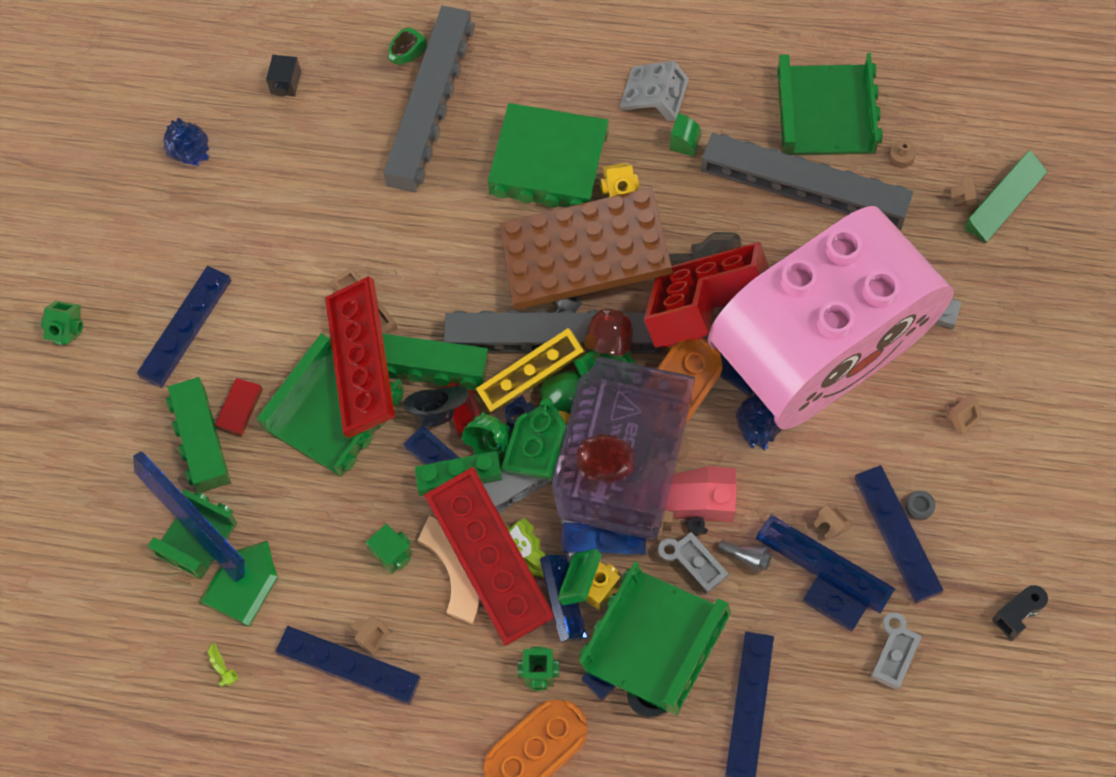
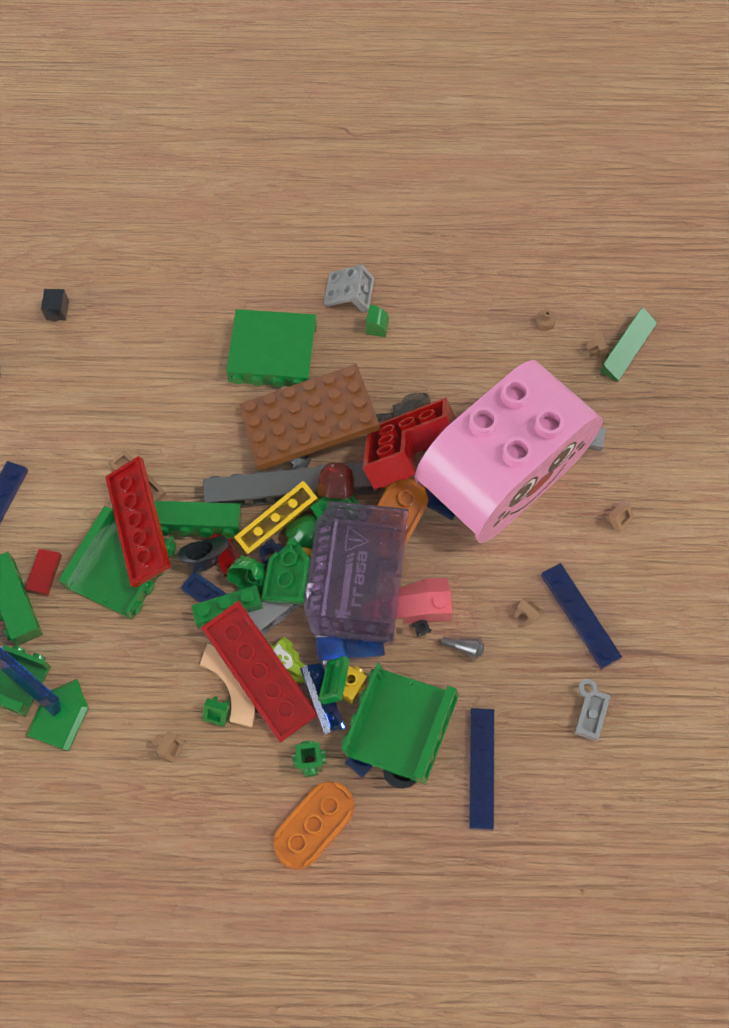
camera: 10 degrees left, 0 degrees up
lime piece [207,643,239,687] -> none
clear blue plate [275,625,421,705] -> none
green brick [365,523,412,574] -> none
dark grey brick [384,5,475,193] -> none
rock [388,27,427,65] -> none
clear red hair [576,433,635,484] -> none
yellow brick [600,163,639,198] -> none
light grey hinge [658,532,729,595] -> none
dark grey brick [701,133,914,230] -> none
clear blue hair [735,394,782,451] -> none
clear blue plate [755,514,896,614] -> none
green panel [777,53,883,155] -> none
clear blue plate [802,576,868,632] -> none
dark grey tile [905,491,935,521] -> none
black leg [991,585,1048,641] -> none
none -> green tile [203,696,229,727]

